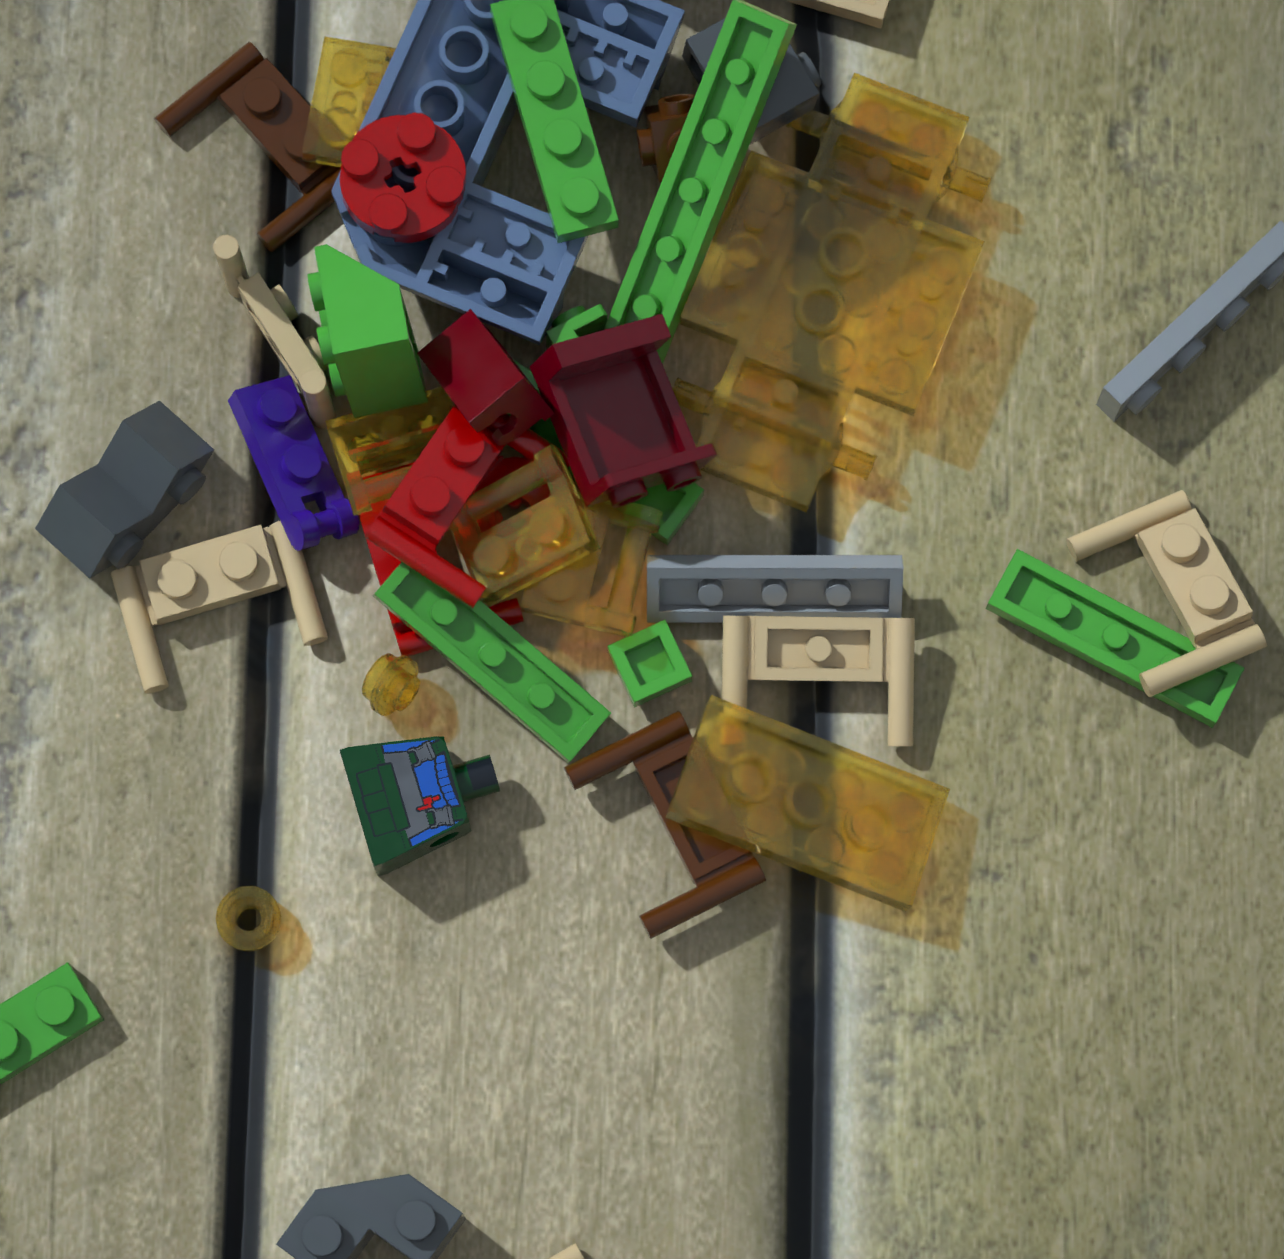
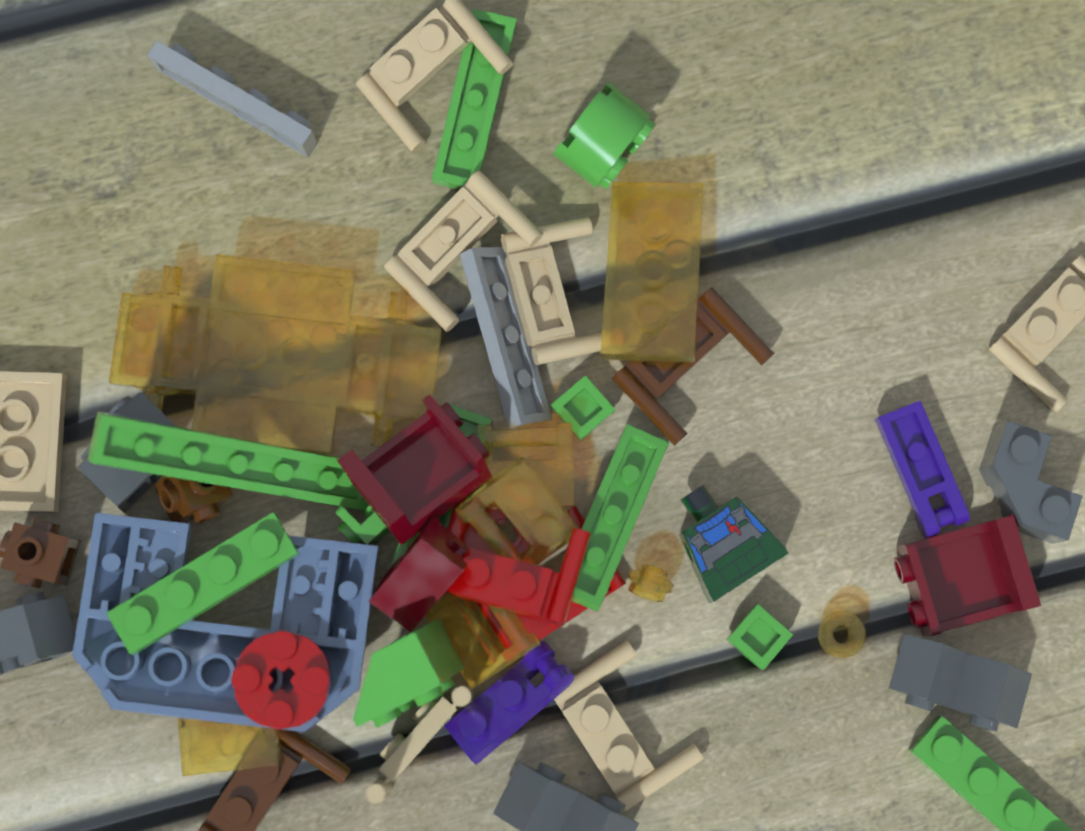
camera: 110 degrees left, 5 degrees up
none -> tan plate [384,170,543,332]
none -> bright green brick [552,81,656,189]
none -> bright green plate [725,604,793,670]
none -> dark purple plate [875,400,970,538]
none -> dark grey brick [889,634,1032,732]
none -> dark red panel [894,515,1041,636]

